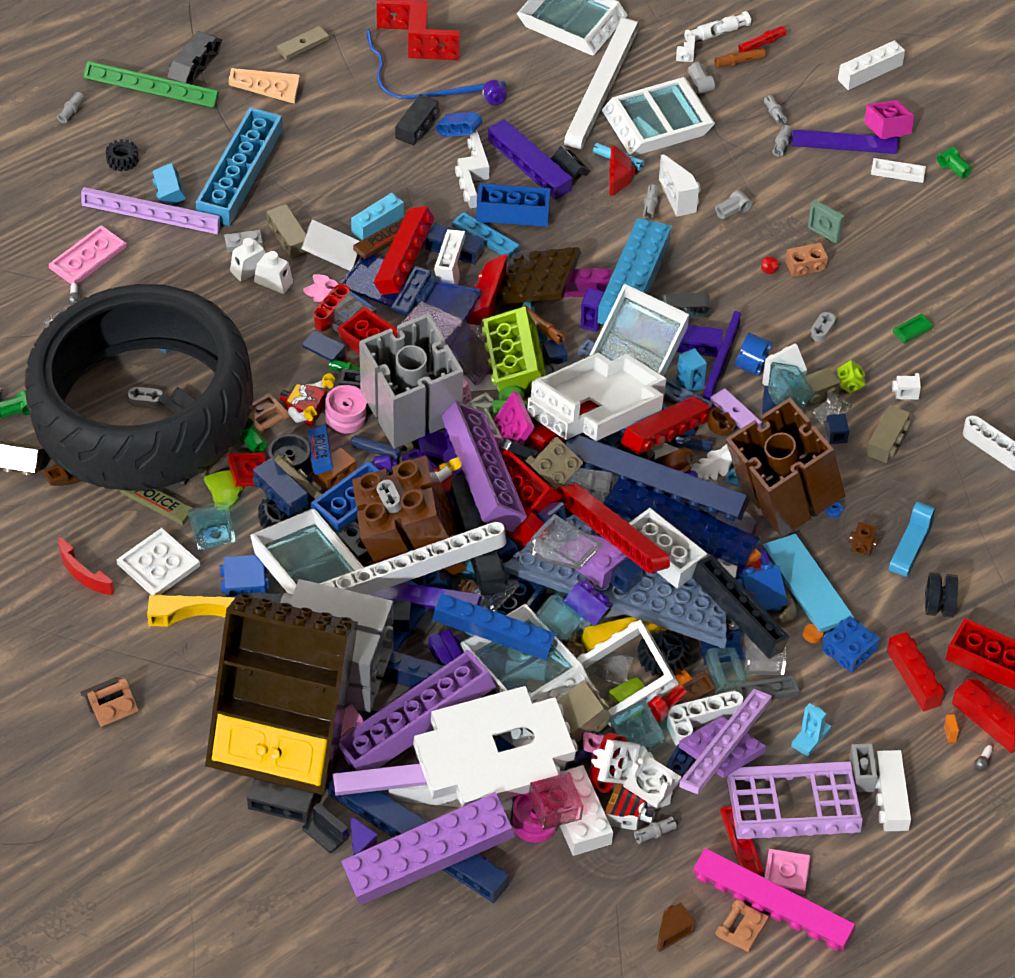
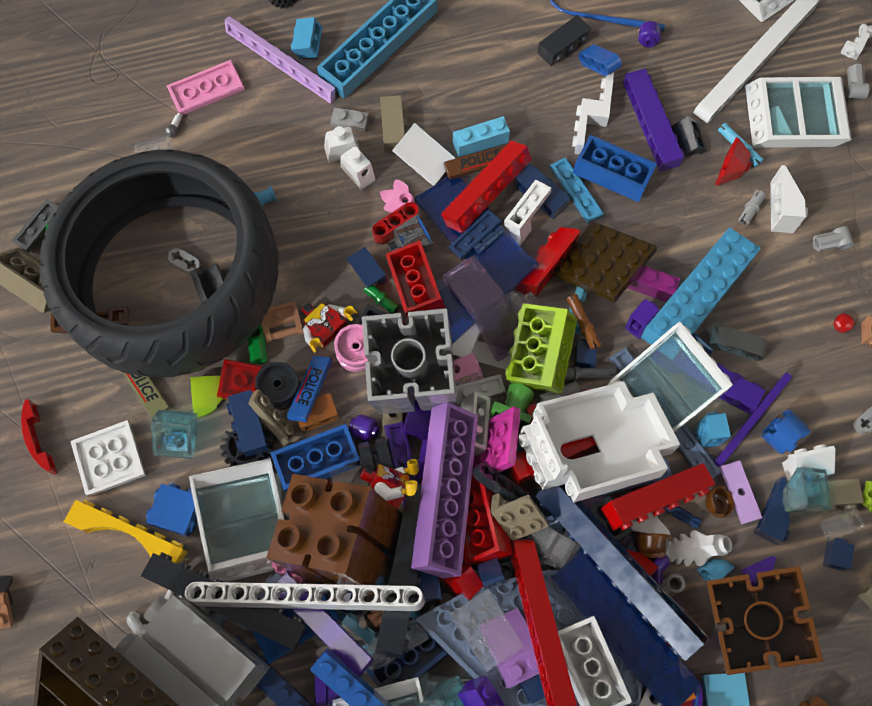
camera: 25 degrees right, 20 degrees up
dark blue axle [351,435,401,460] -> none
light grey beam [376,480,402,513] -> none

